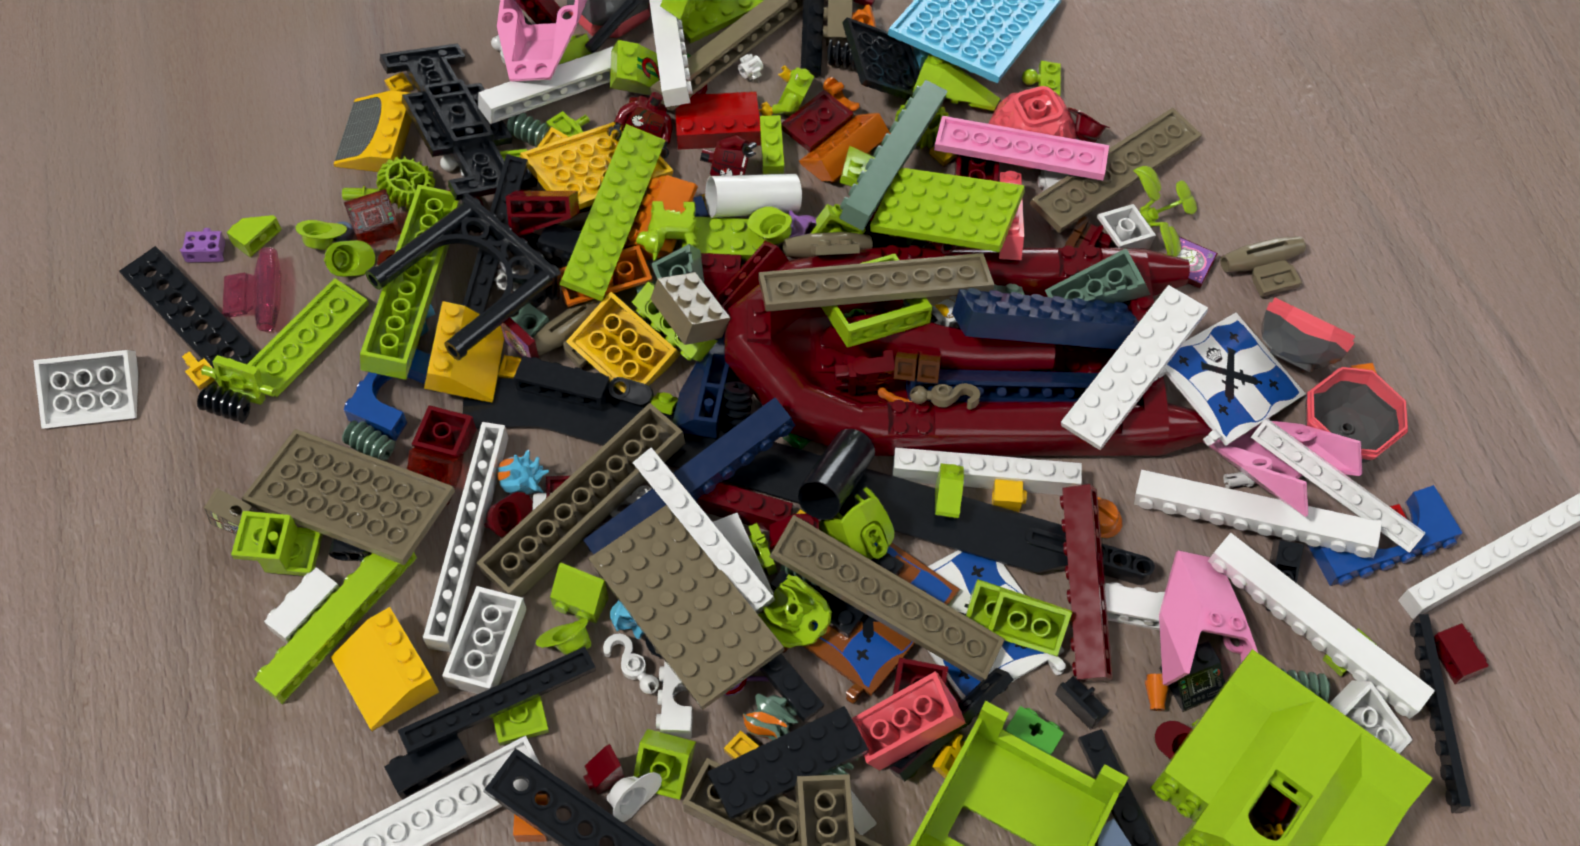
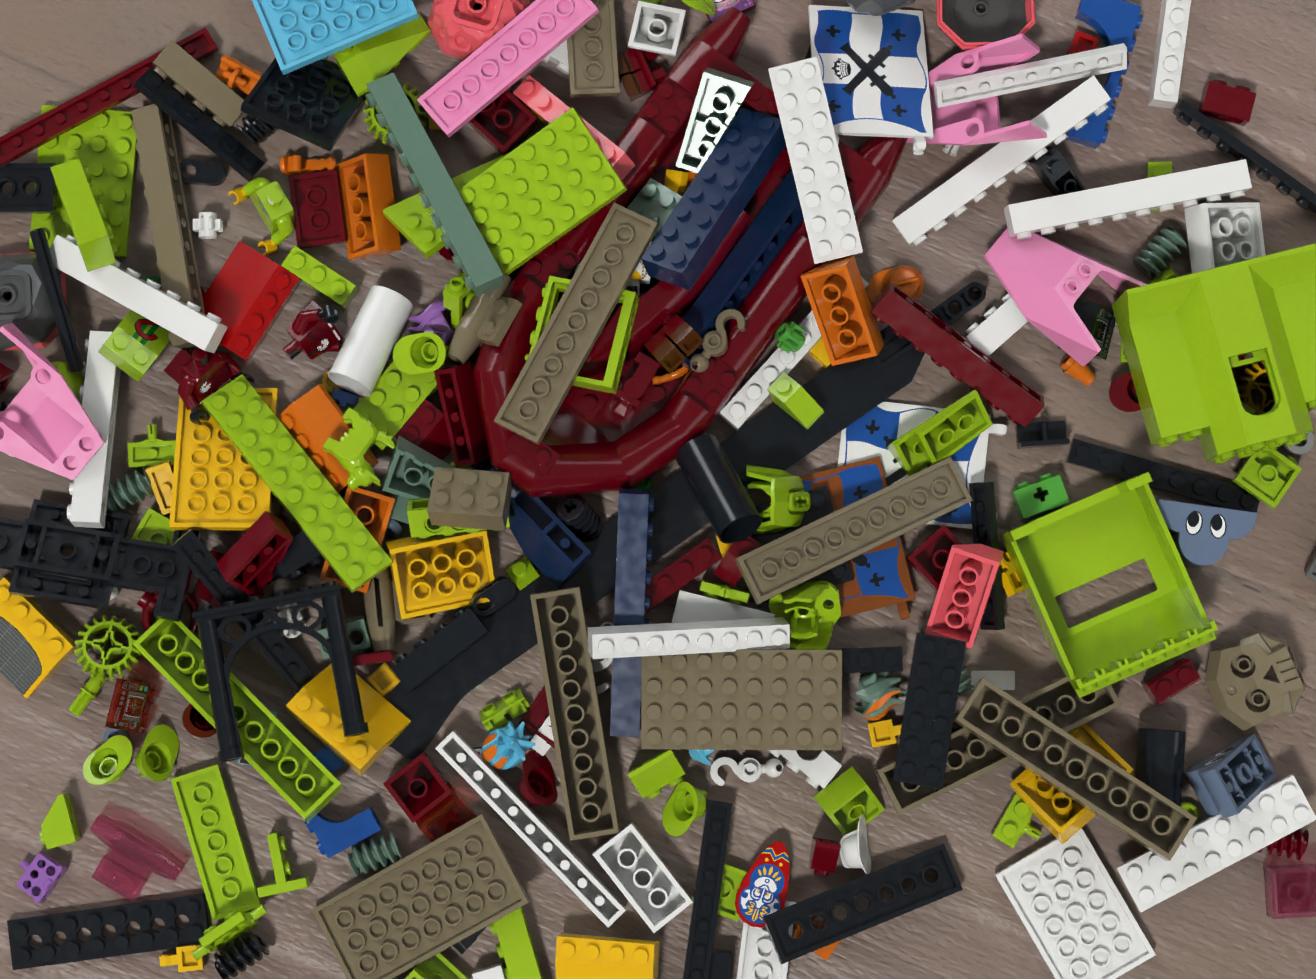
camera: 55 degrees left, 25 degrees up
none -> black piece [179,160,227,186]
none -> lime bracket [257,831,311,898]
none -> sand blue tile [385,518,403,539]
none -> lime hinge [478,688,530,732]
none -> shield [735,841,790,928]
none -> bright green gear [775,321,806,354]
none -> orange slope [801,255,884,366]

